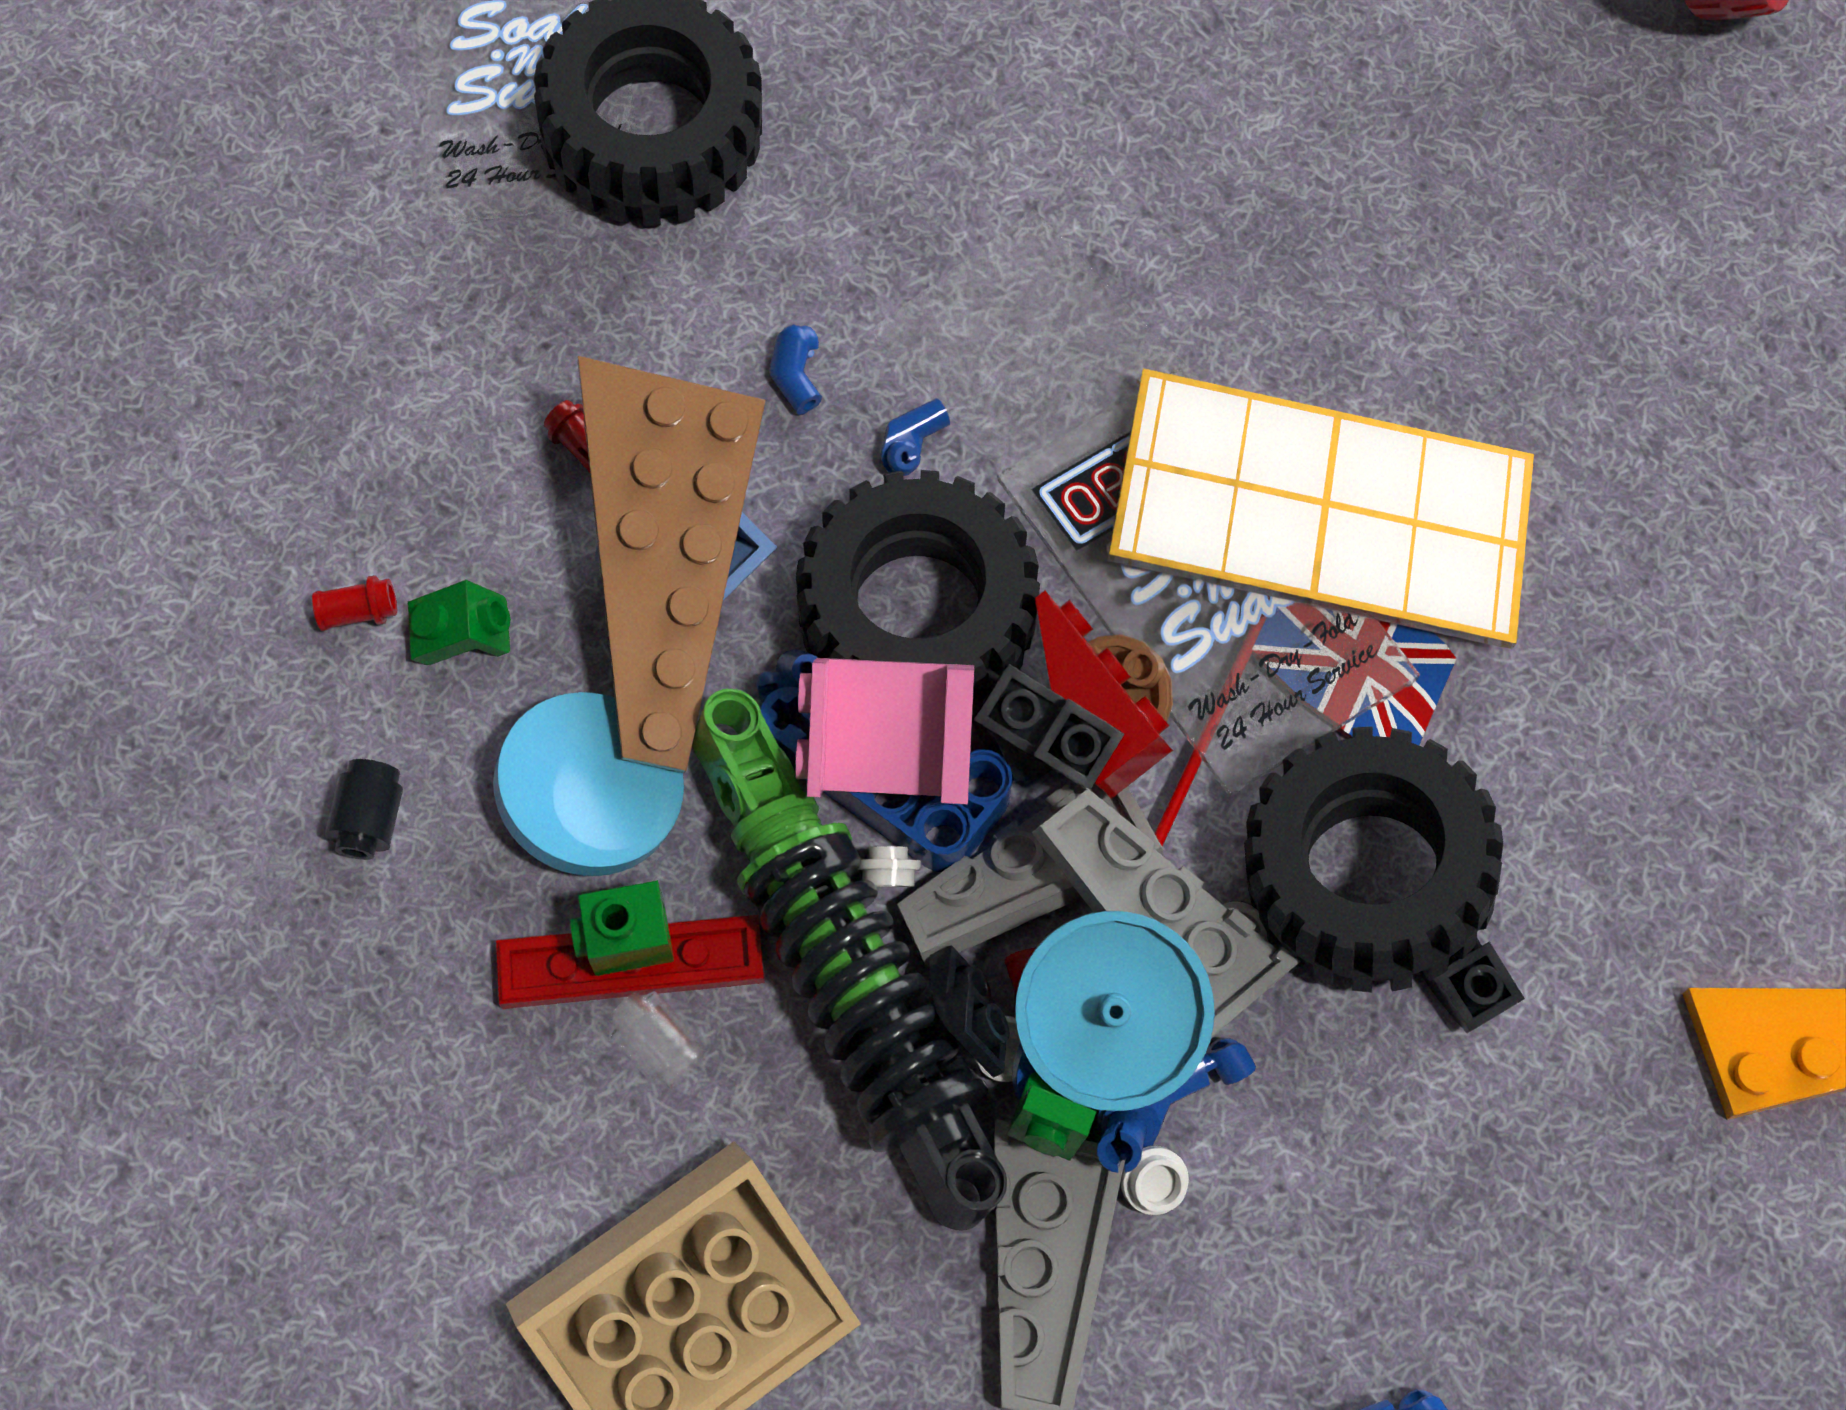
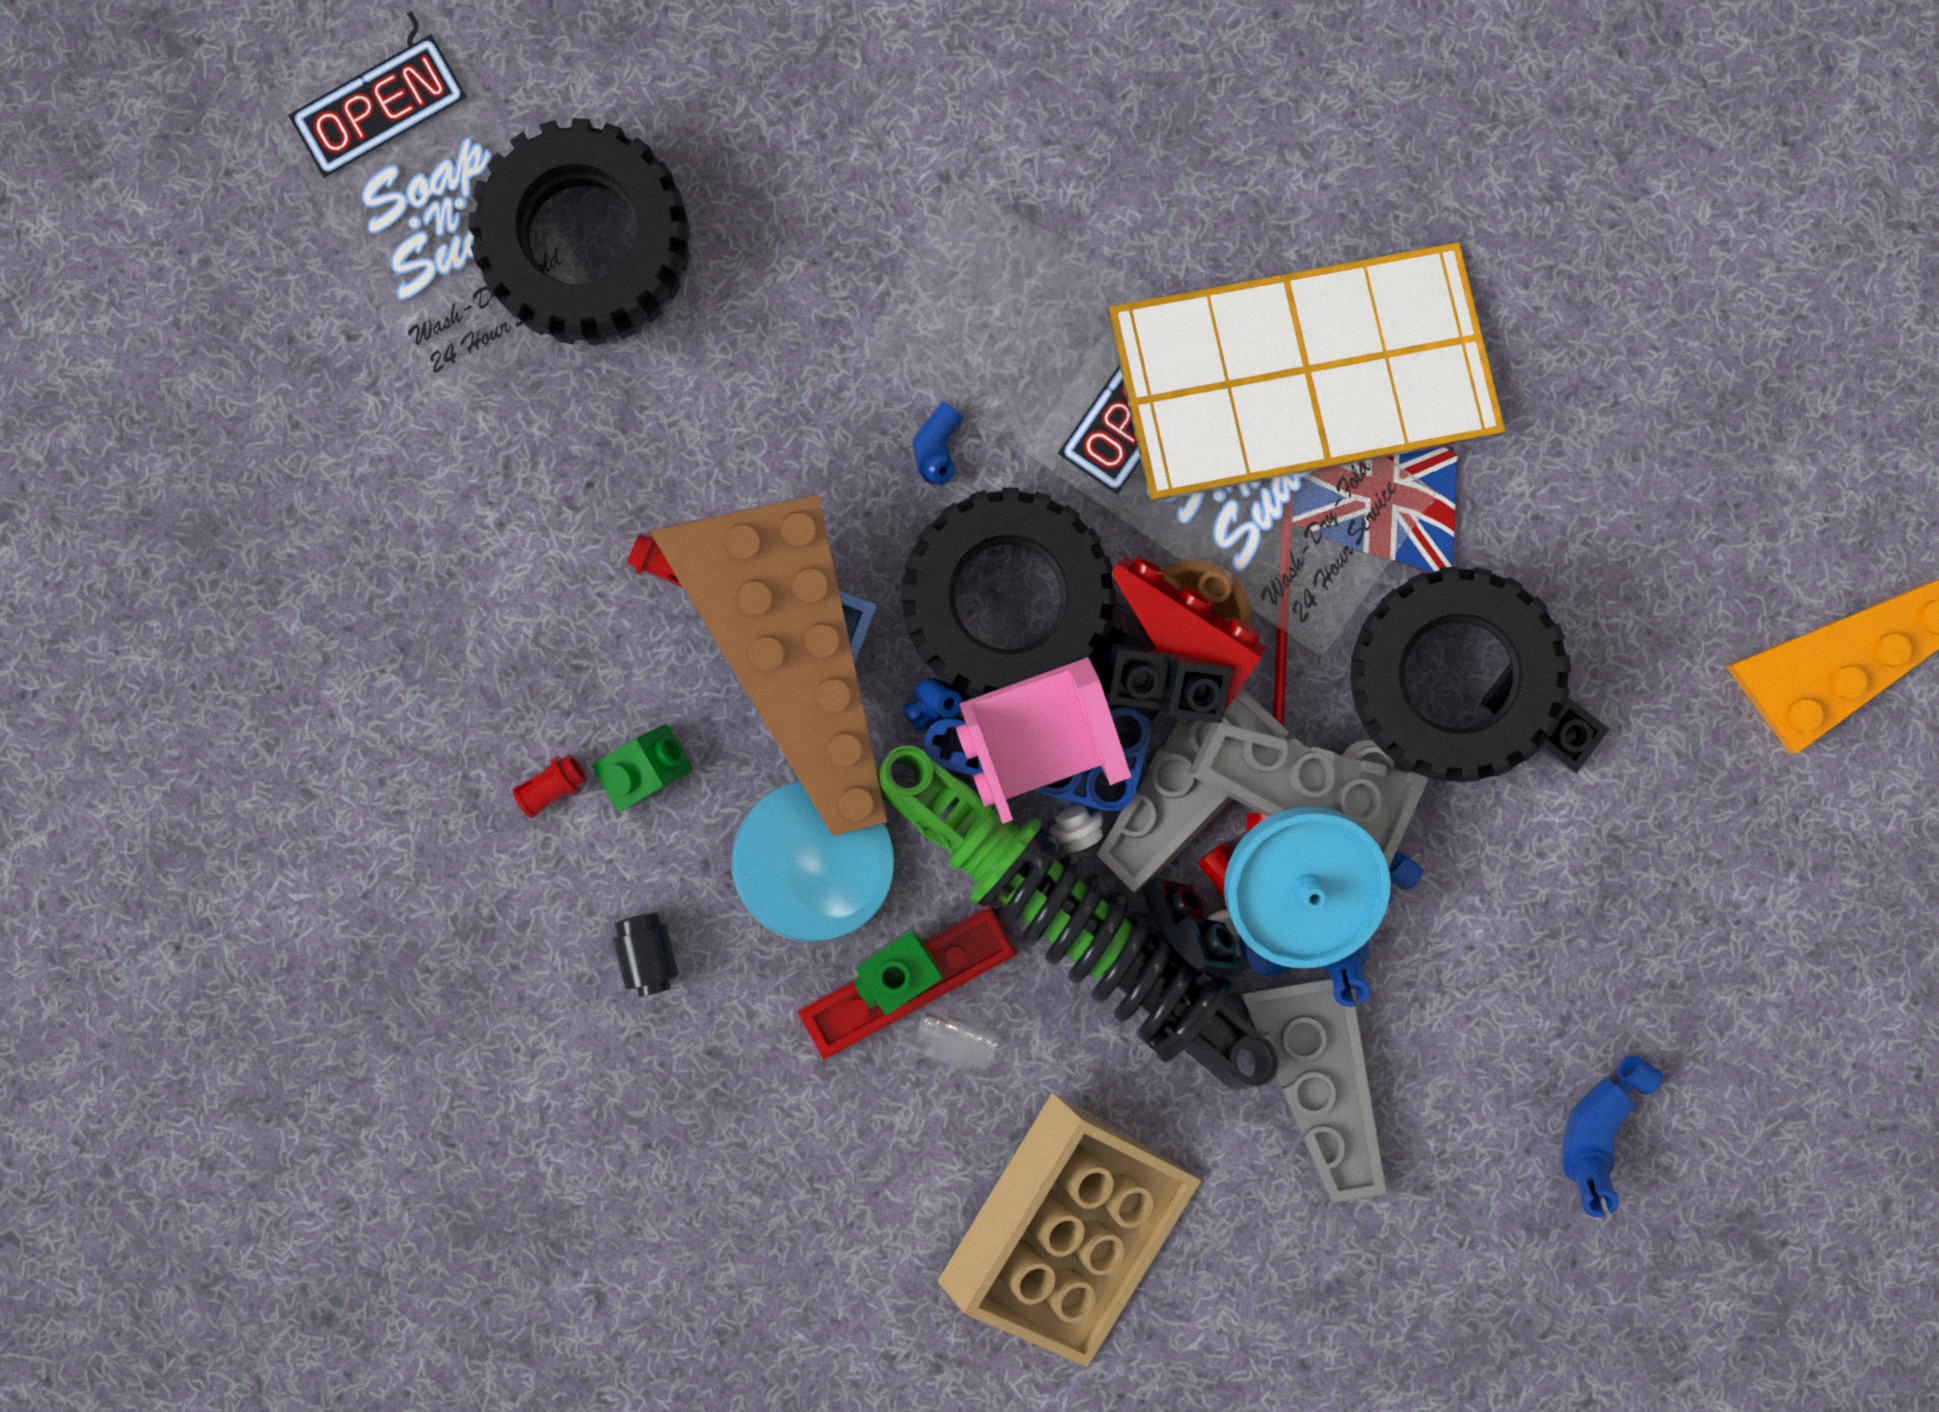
camera: 20 degrees left, 20 degrees up
blue arm [769,324,822,415] -> none
green bracket [1007,1072,1097,1161] -> none
white plate [1121,1146,1189,1215] -> none

